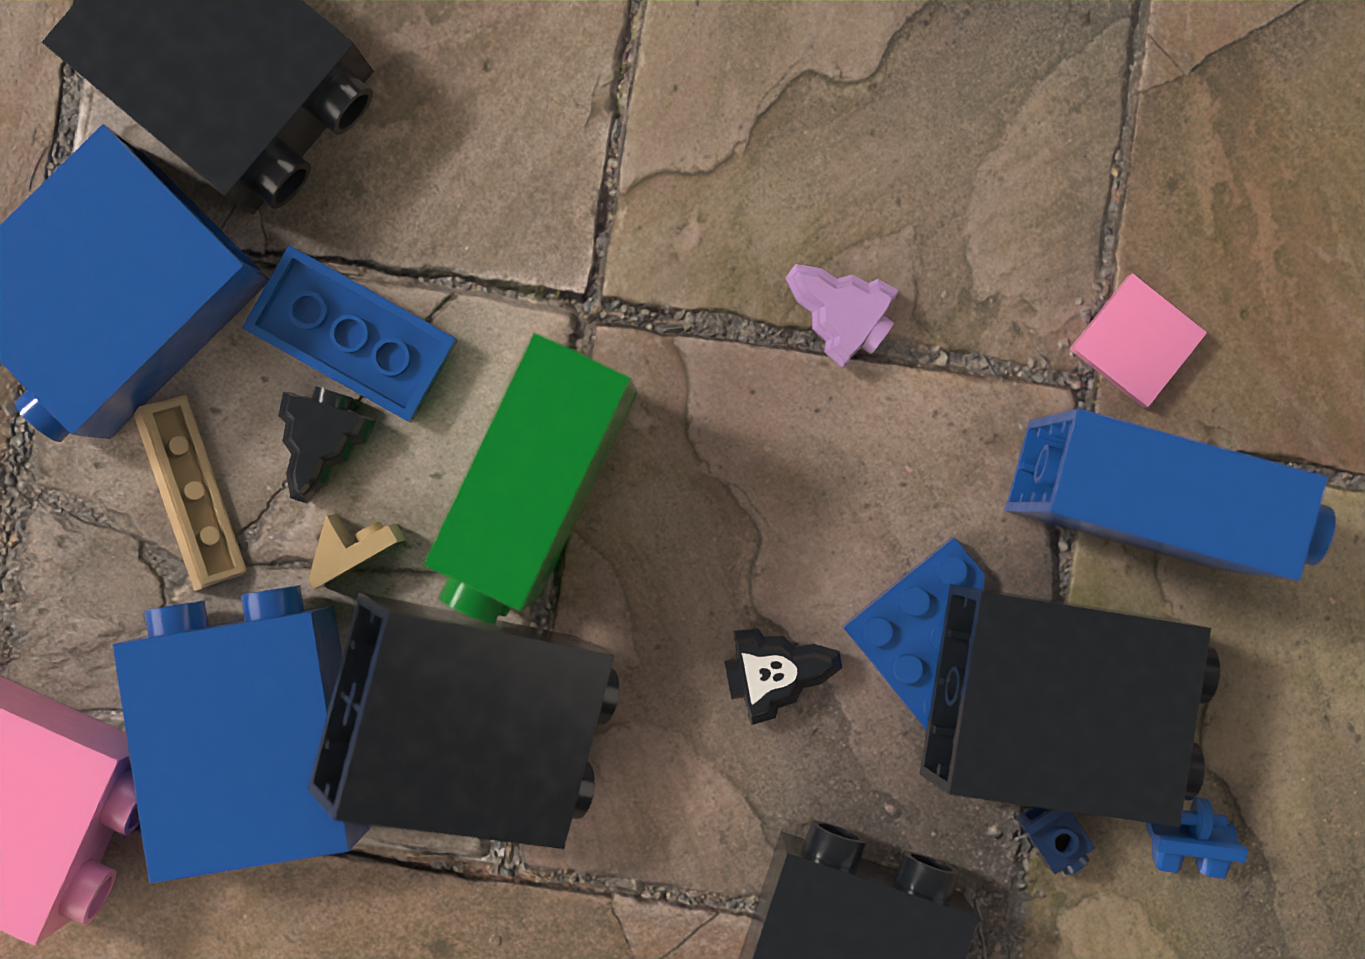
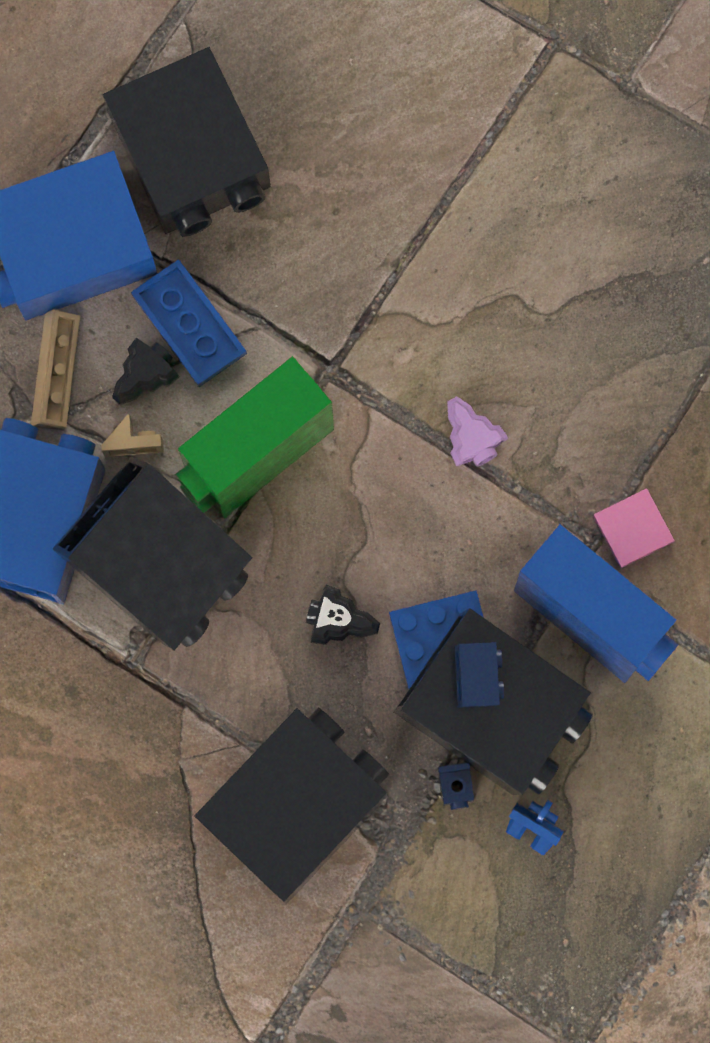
camera: 25 degrees right, 10 degrees down
none -> dark blue brick [455,642,504,708]

